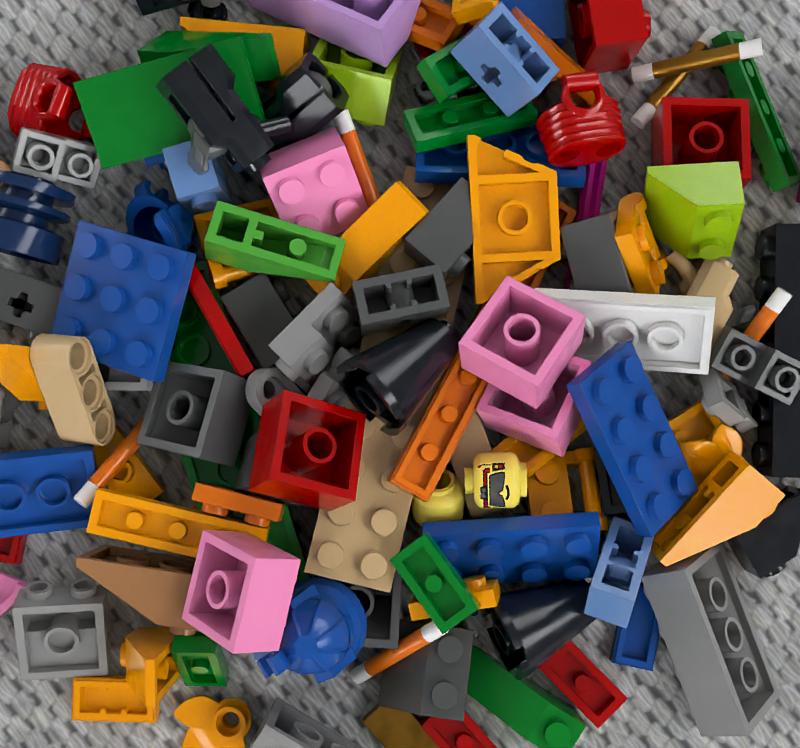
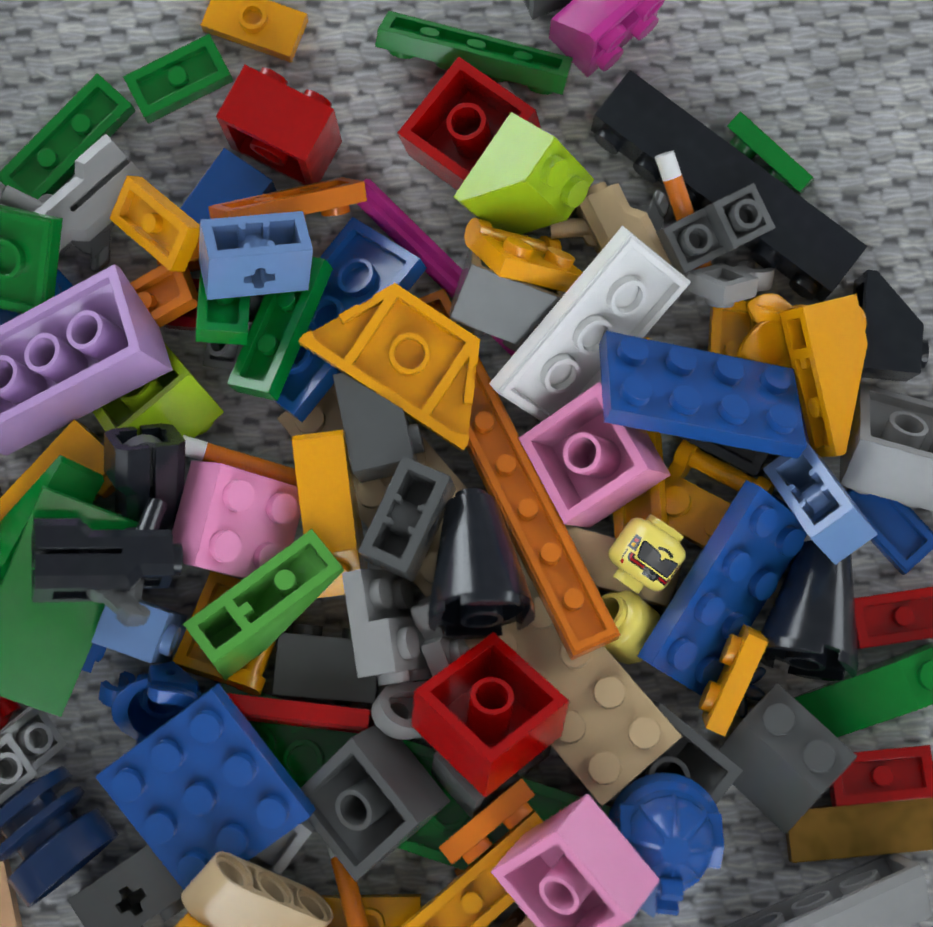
camera: 50 degrees left, 5 degrees down
orange bar [351,620,449,684] -> none
green plate [390,532,481,635] -> none
bright pink brick [458,276,586,409] -> none
red piece [536,70,626,168] -> none
bar [631,26,721,129] -> none
pearl gold bar [631,38,763,84] -> none

